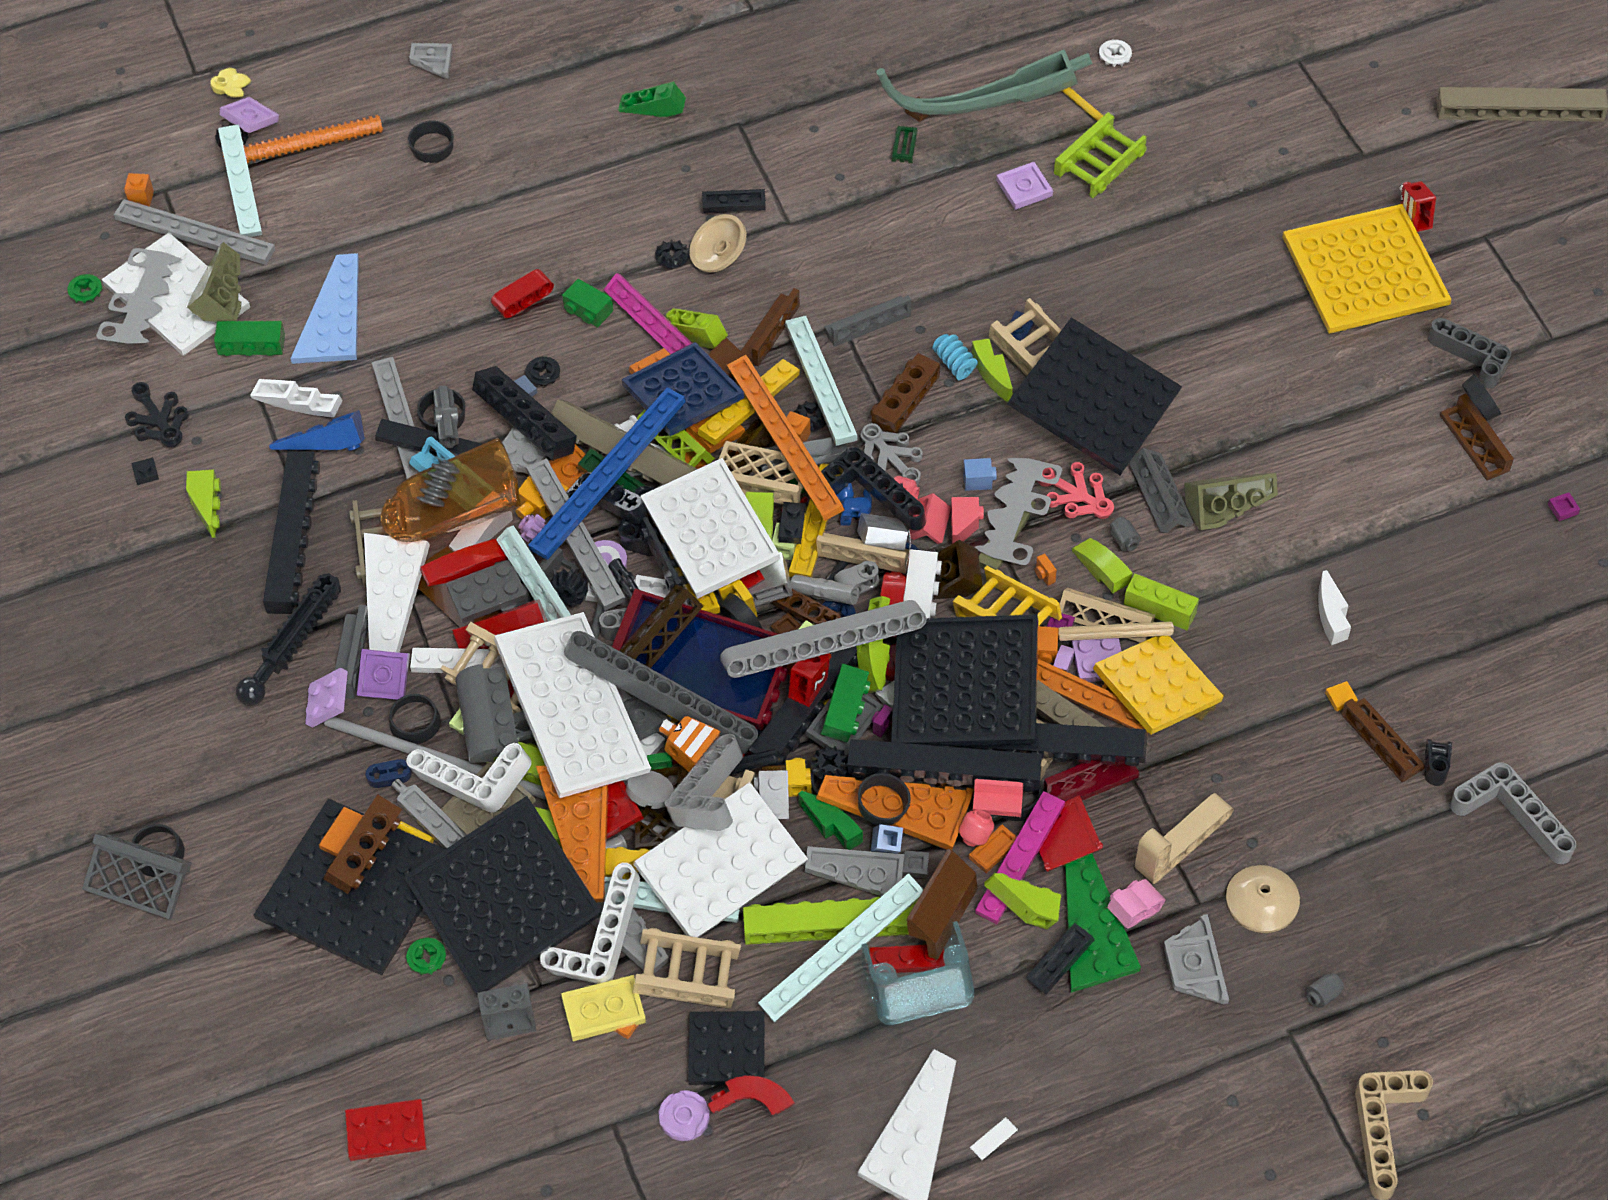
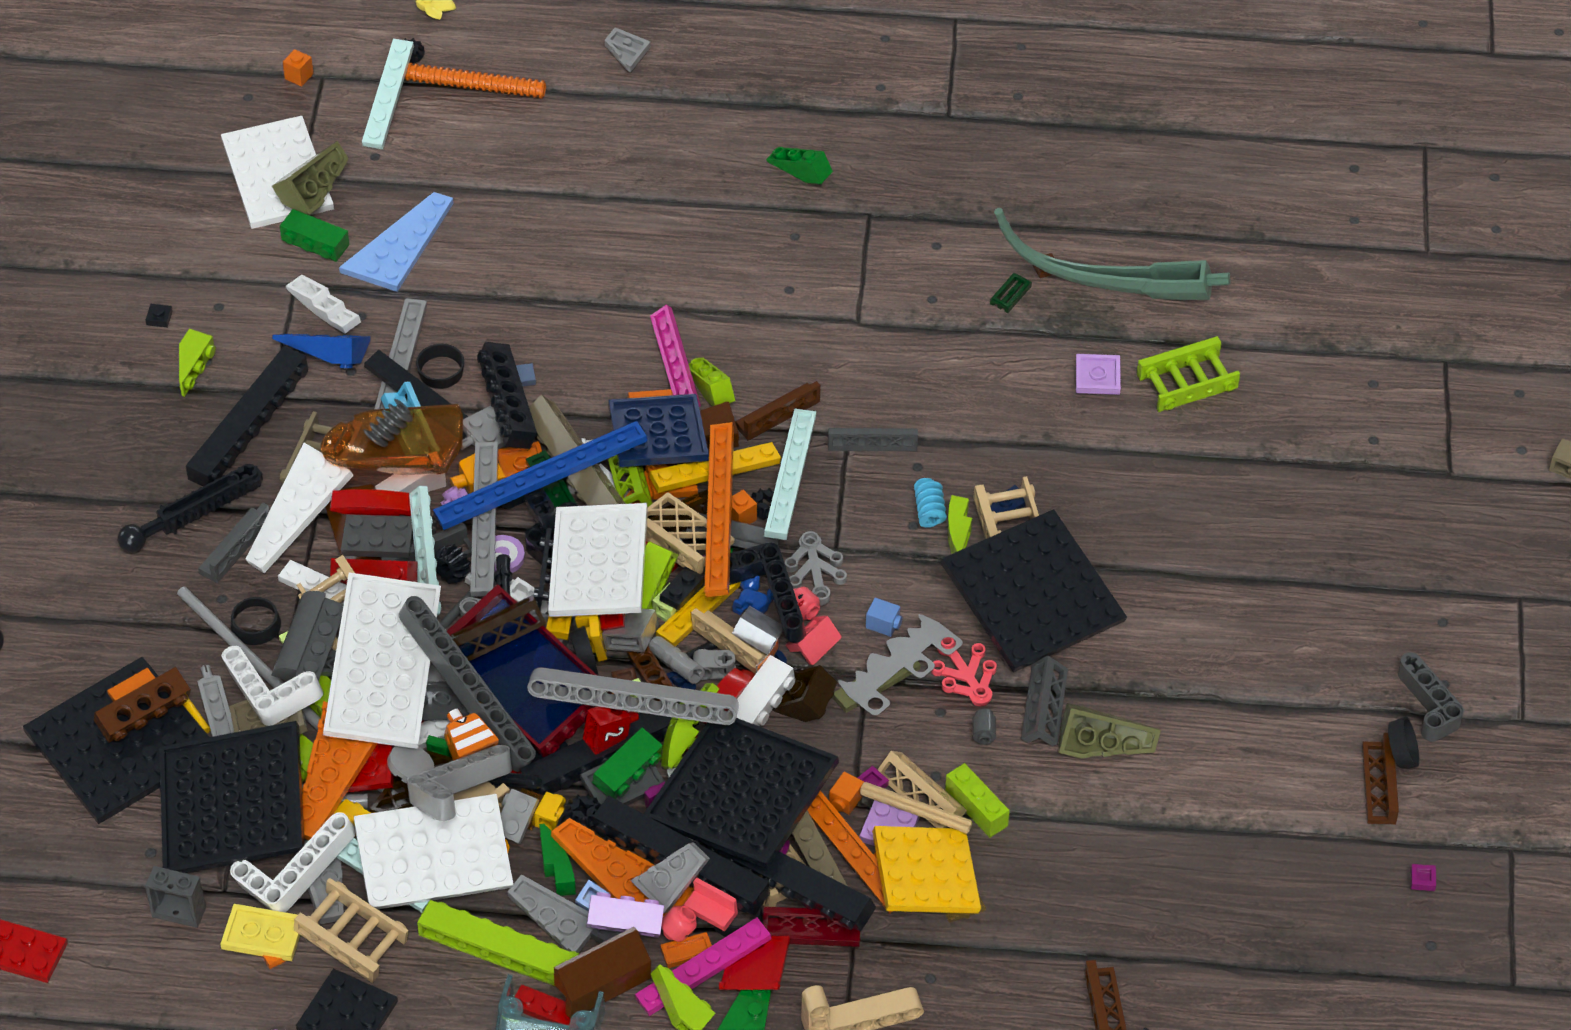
camera: 25 degrees right, 5 degrees down
green gear [67,274,103,304] -> none
light grey piece [96,248,182,344] -> none
light grey plate [114,199,275,265] -> none
black plant [125,382,189,447] -> none
lavender plate [219,97,279,133] -> none
lavender plate [305,668,348,727] -> none
medium lavender plate [357,649,410,700] -> none
dark blue beam [366,759,412,788] -> none
green gear [406,938,446,975] -> none
black tyre [408,120,454,163] -> none
dark grey piece [433,386,459,448] -> none
red beam [491,269,554,318] -> none
black gear [525,356,561,387] -> none
green piece [562,279,614,328] -> none
black gear [655,239,689,268] -> none
tan dish [690,214,746,273] -> none
black plate [702,189,766,213] -> none
light aqua plate [758,874,923,1023] -> none
black tyre [858,773,911,826] -> none
reddish brown brick [870,353,940,433] -> none
coral slope [951,497,984,544] -> none
yellow fence [953,566,1062,627] -> none
orange plate [1035,553,1057,586] -> none
lavender piece [1053,645,1075,672] -> none
yellow bar [1061,87,1103,121] -> none
lime slope [1072,538,1133,593] -> none
white gear [1099,40,1132,67] -> none
yellow plate [1283,204,1451,333] -> none
white slope [1318,570,1351,645] -> none
light orange tile [1325,681,1358,711] -> none
red torso [1400,181,1436,232] -> none
none -> brick [586,892,664,938]
none -> light grey wing [630,842,710,913]

